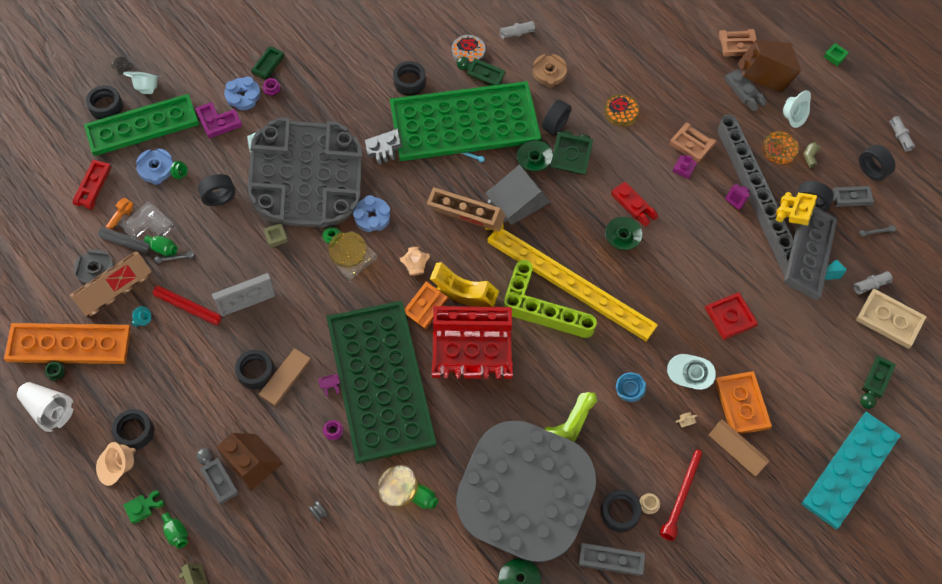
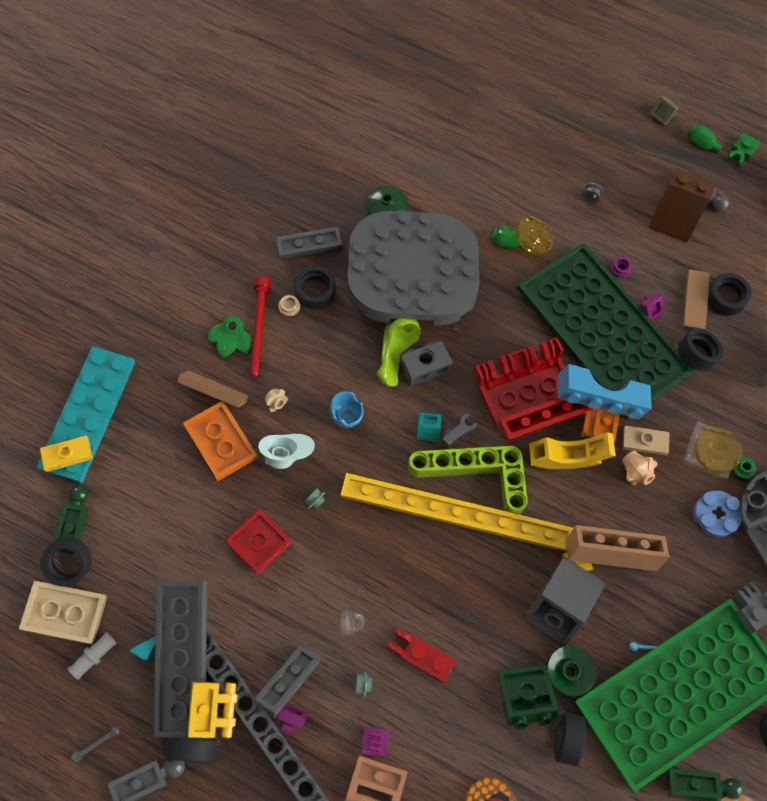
camera: 155 degrees right, 5 degrees up
dark green dish [605,217,643,250] -> none
none -> yellow plate [40,435,93,472]
none -> black tyre [40,537,92,586]
none -> green plate [208,316,251,359]
none -> dark grey plate [254,645,320,718]
none -> sand green plate [304,488,325,509]
none -> clear tile [341,610,365,636]
none -> sand green plate [355,672,372,697]
none -> dark grey brick [400,340,453,387]
none -> teal slope [417,413,441,442]
none -> dark grey plate [441,414,477,450]
none -> dark azure arch [558,364,652,419]
none -> tan plate [622,426,670,456]
none -> black tyre [678,328,724,371]

